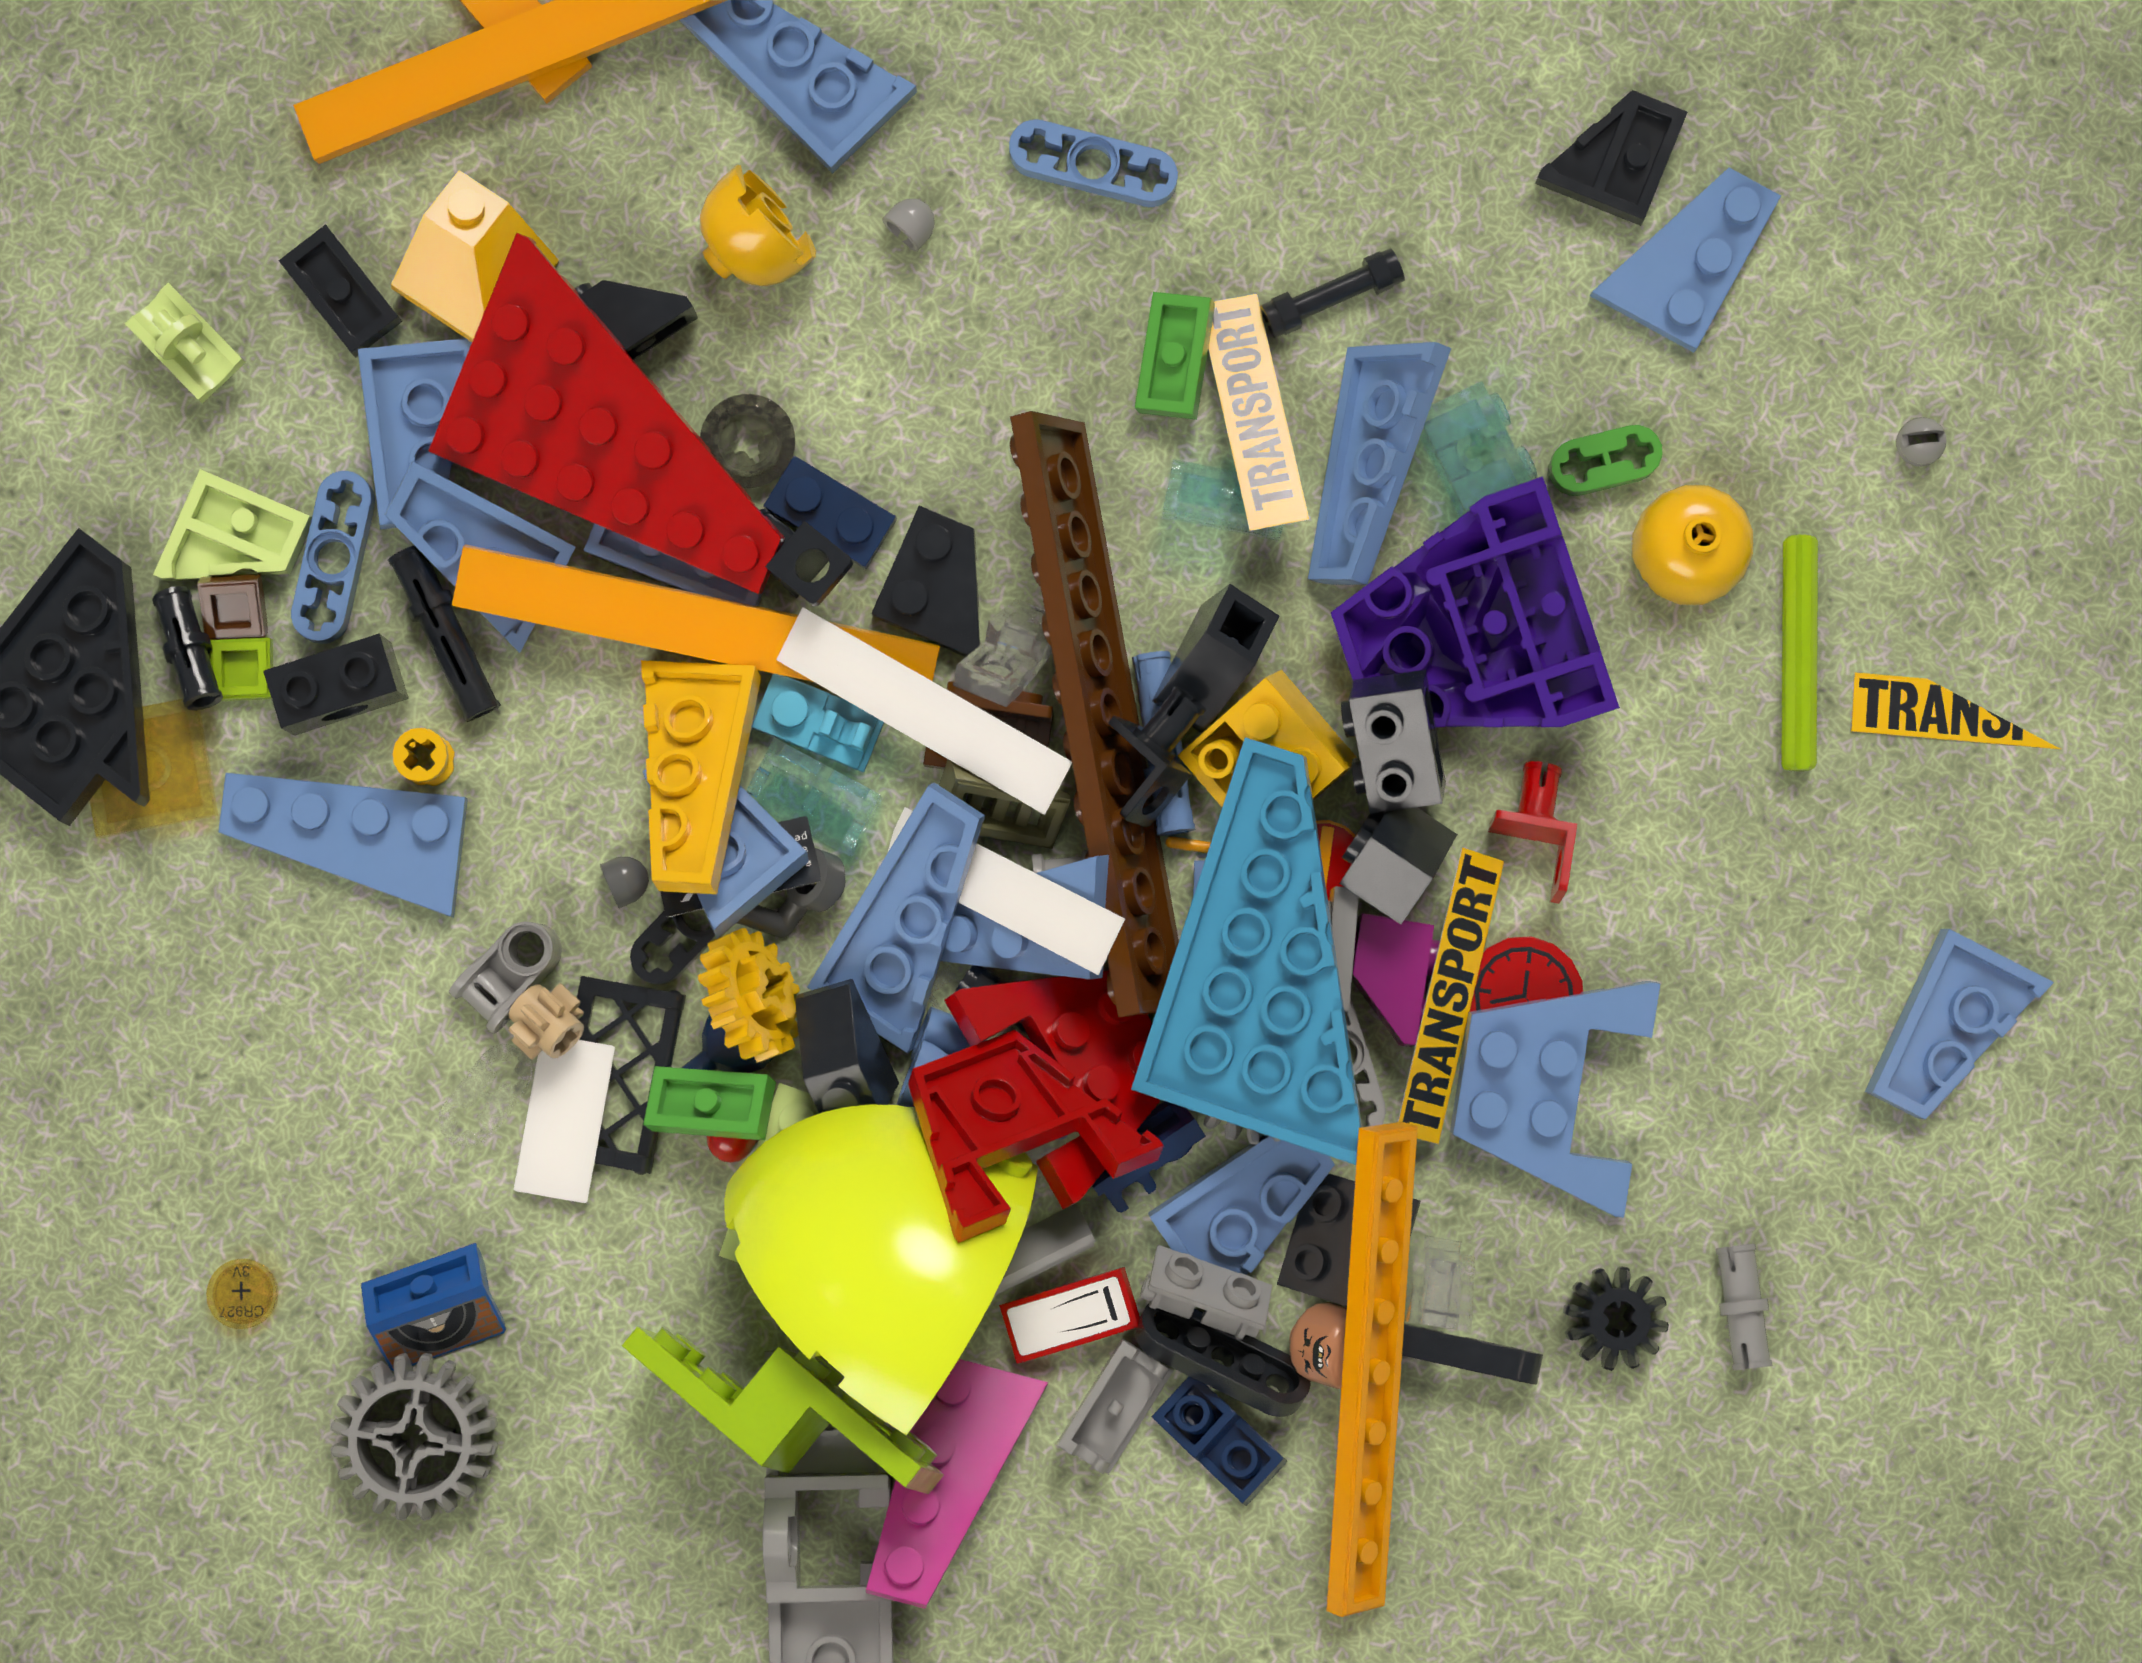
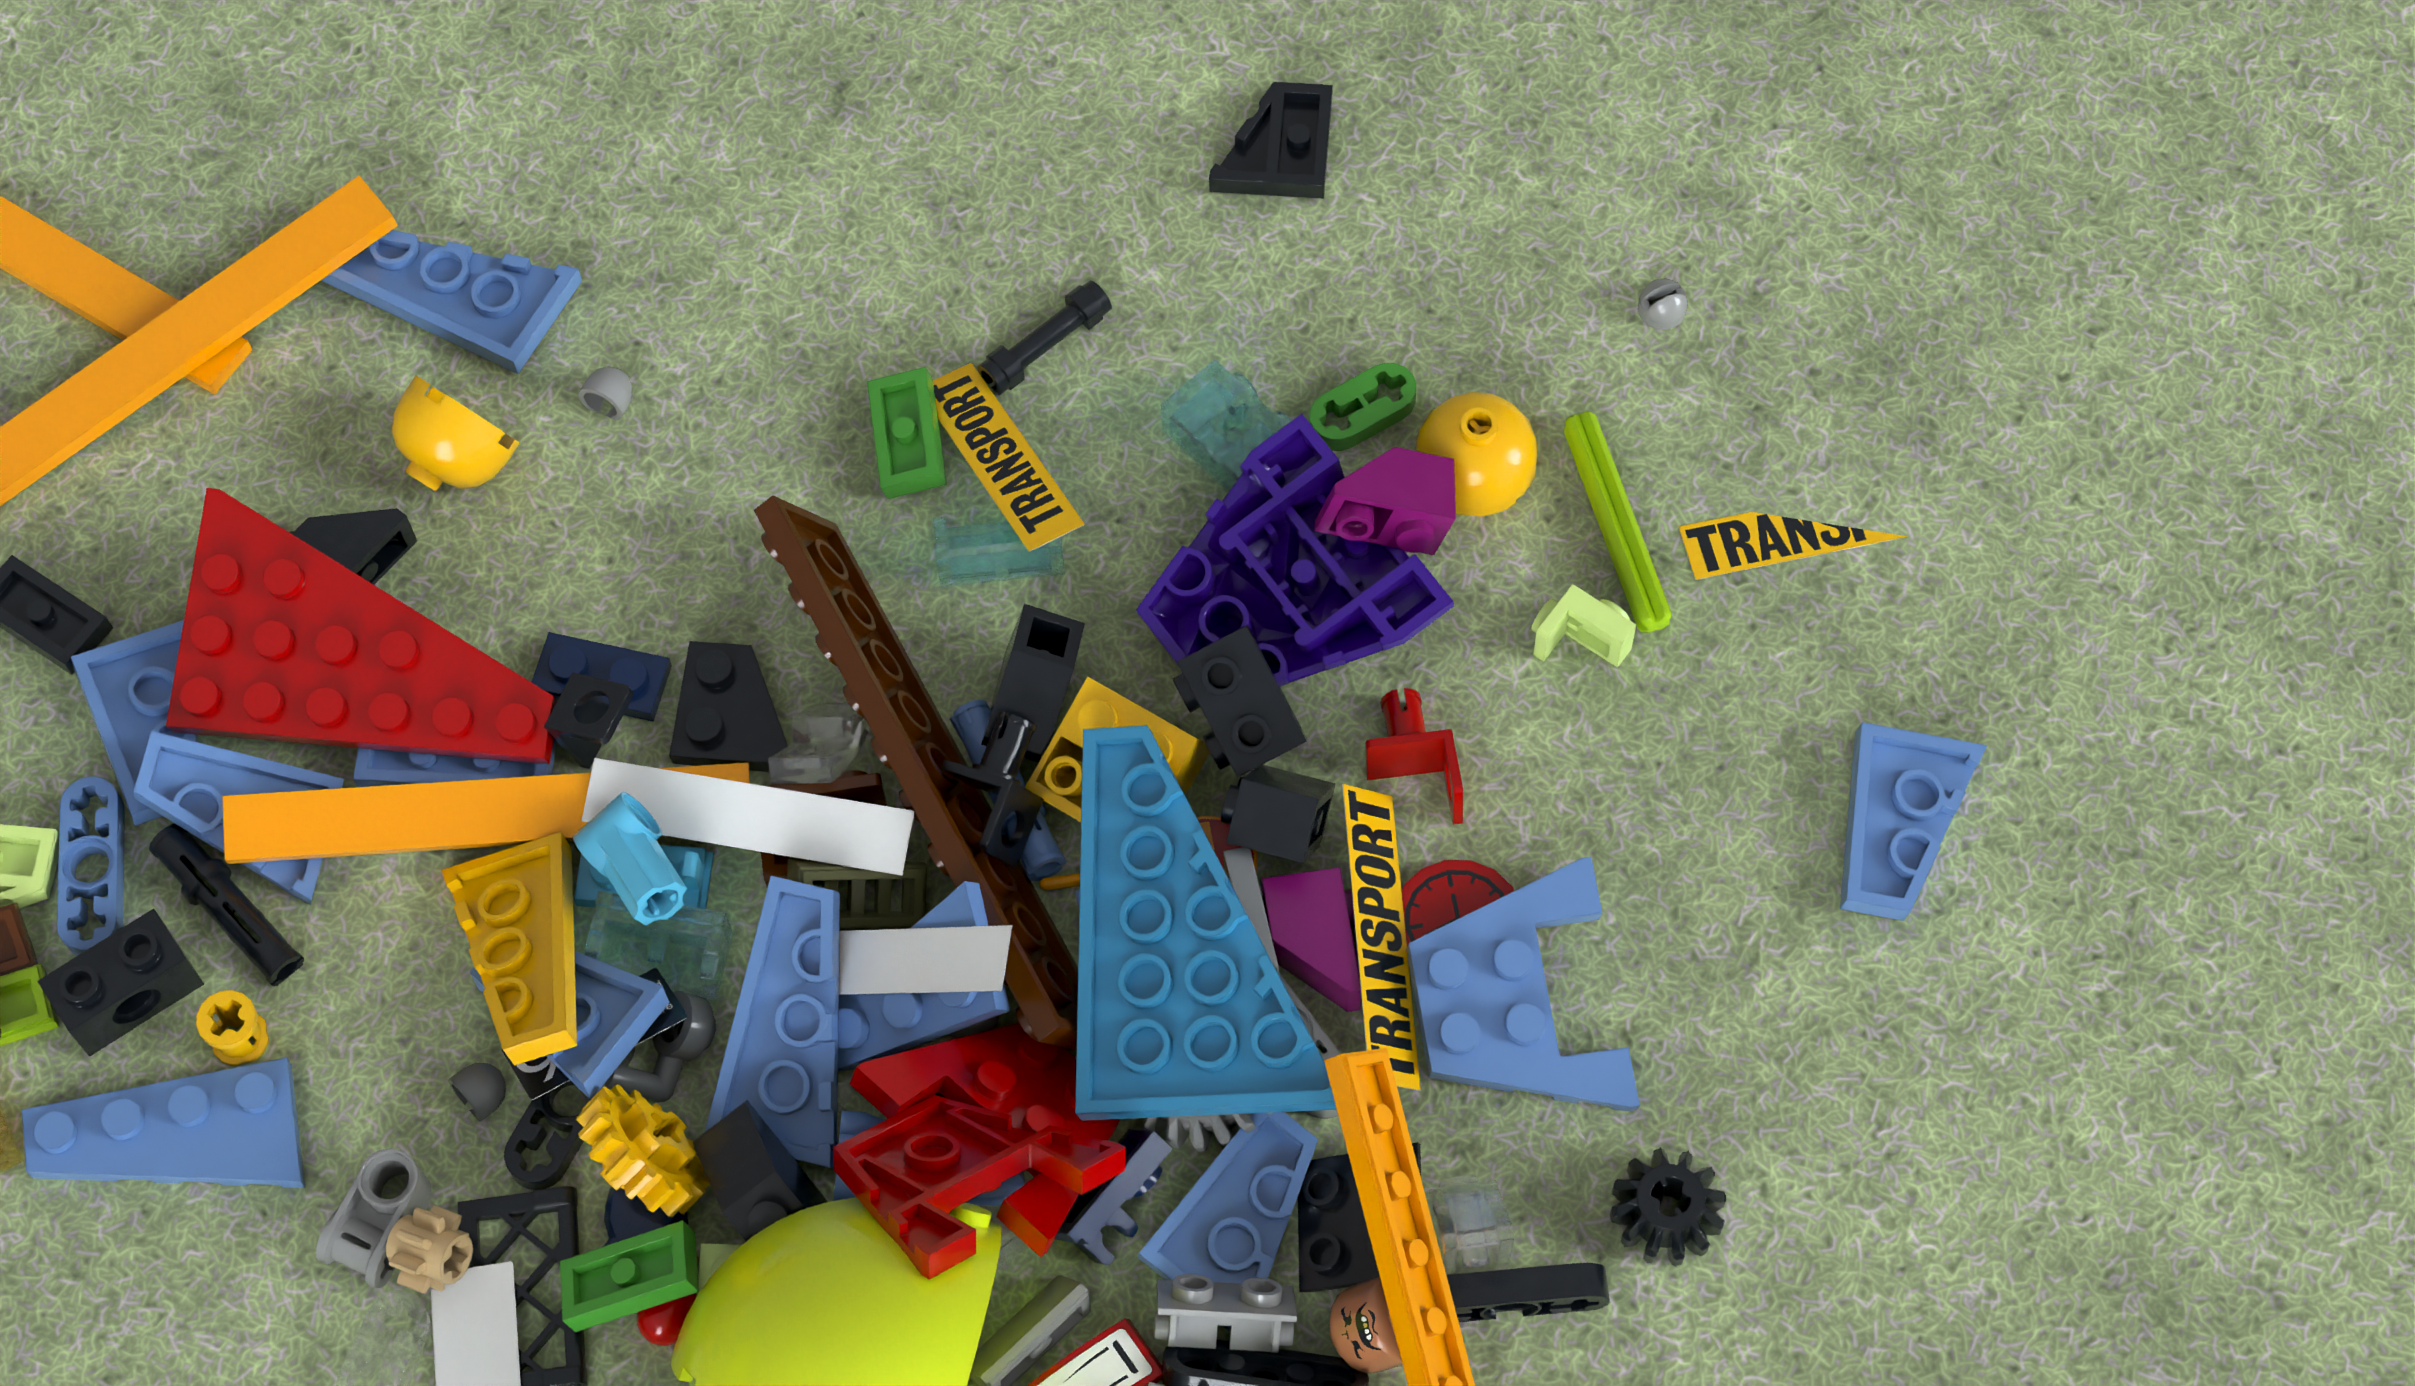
camera: 15 degrees left, 20 degrees down
yellow slope [391,170,559,342] -> none
clear smoke gear [700,394,796,491] -> none
medium blue beam [1009,119,1178,207] -> none
medium blue wing [1308,342,1451,585] -> none
medium blue wing [1590,168,1781,353] -> none
light grey pin [1716,1244,1773,1370] -> none
none -> medium azure piece [573,792,687,925]
none -> magenta slope [1315,447,1456,555]
none -> yellowish green bracket [1531,584,1636,668]

